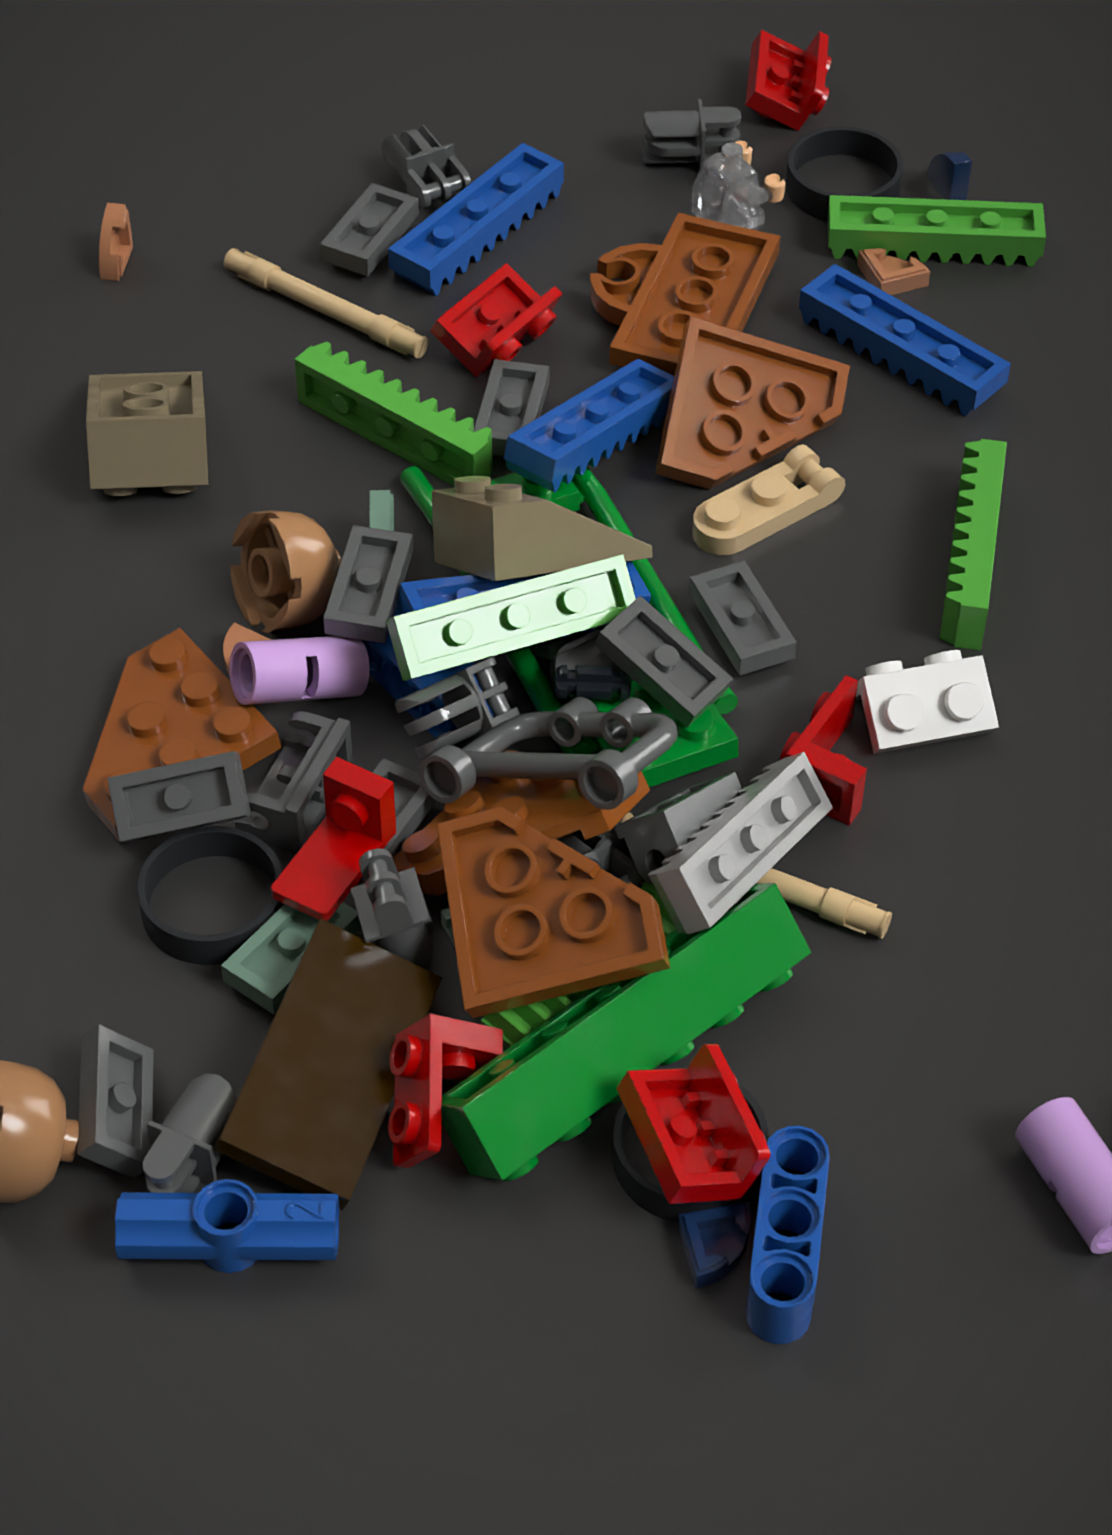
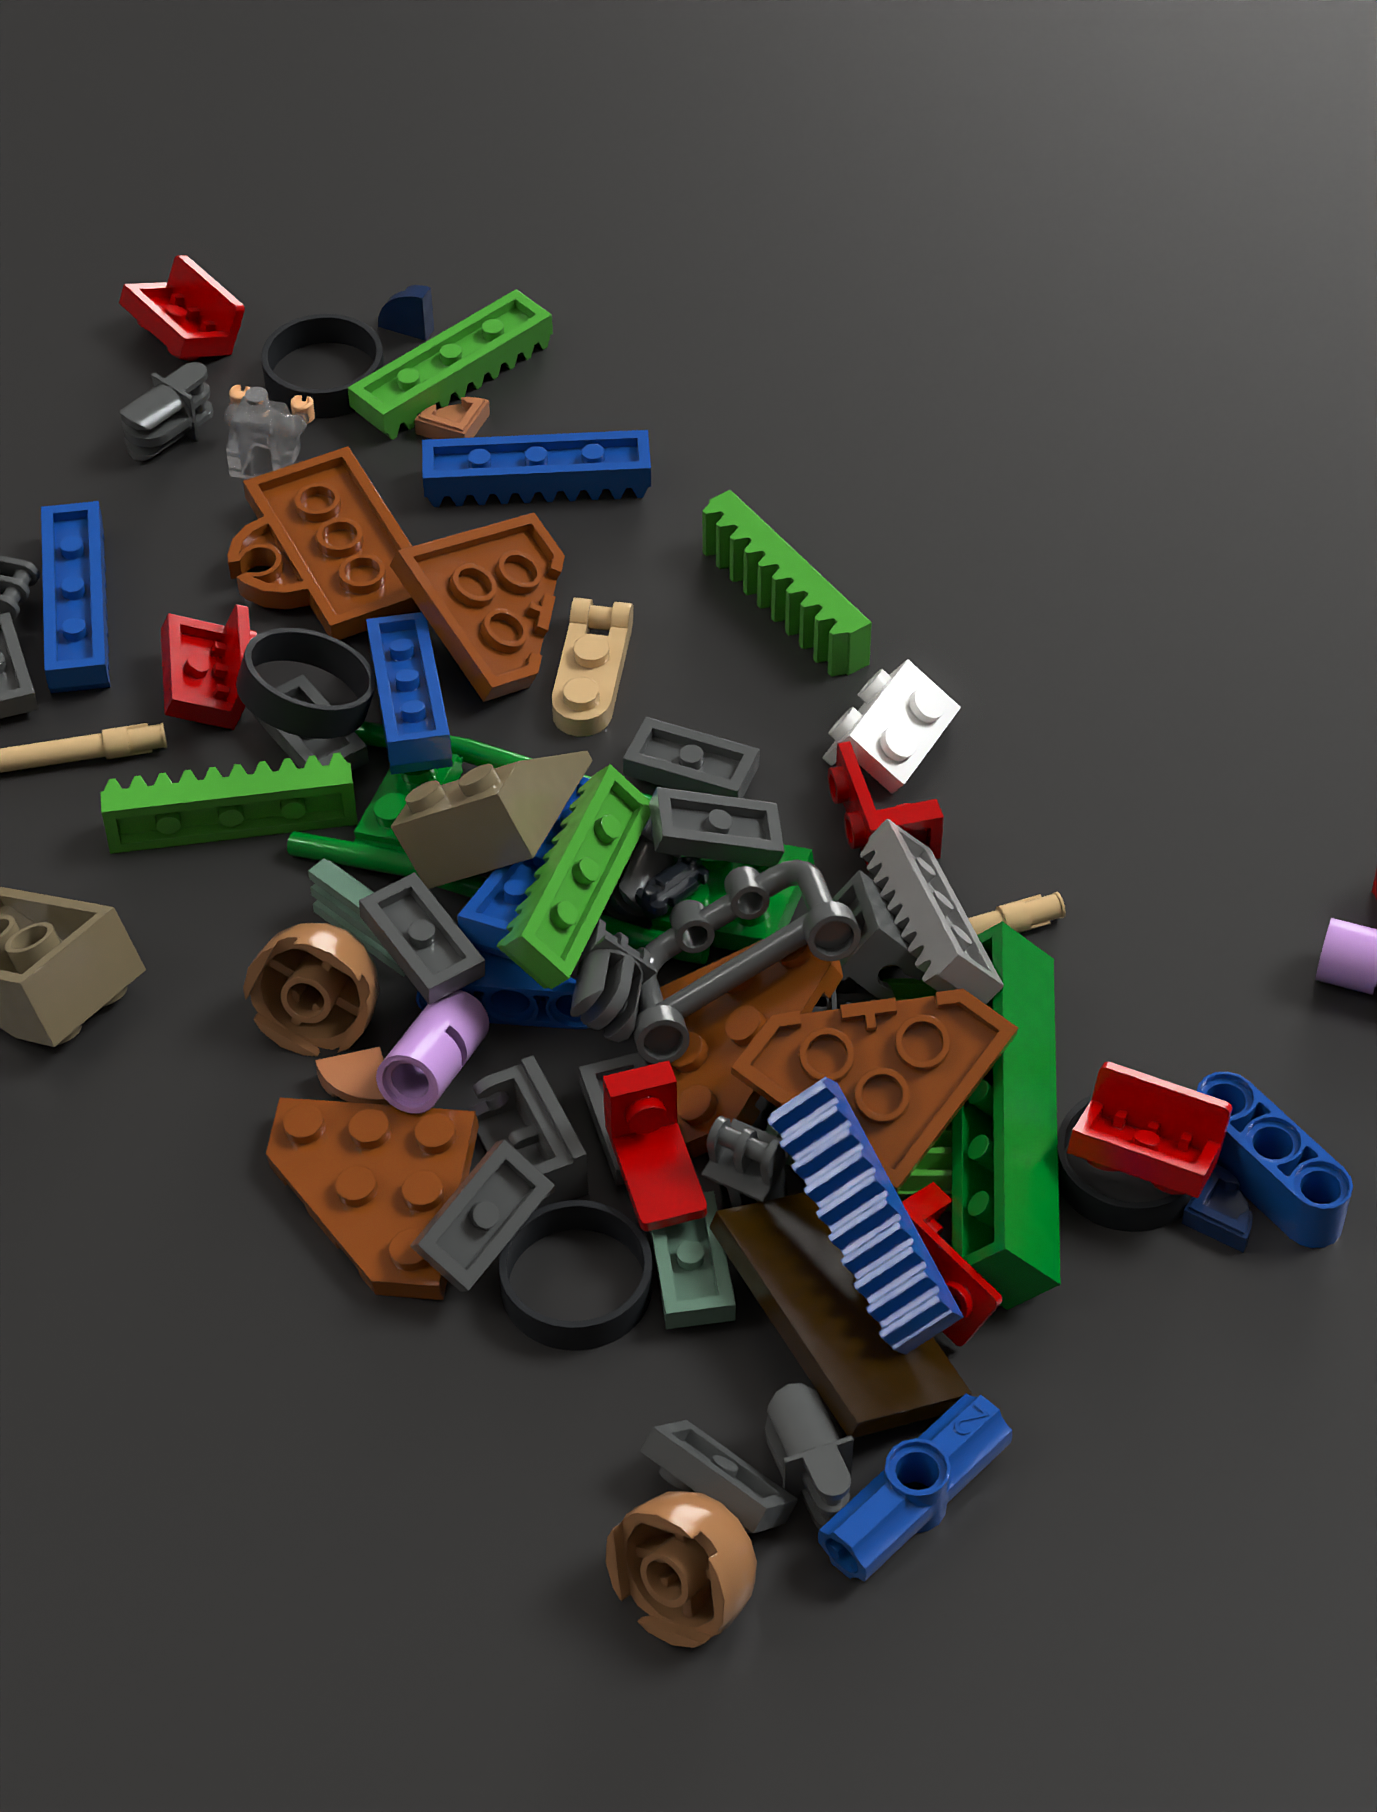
camera: 45 degrees left, 0 degrees up
none -> black tyre [236,628,376,739]
none -> blue gear [767,1076,964,1355]

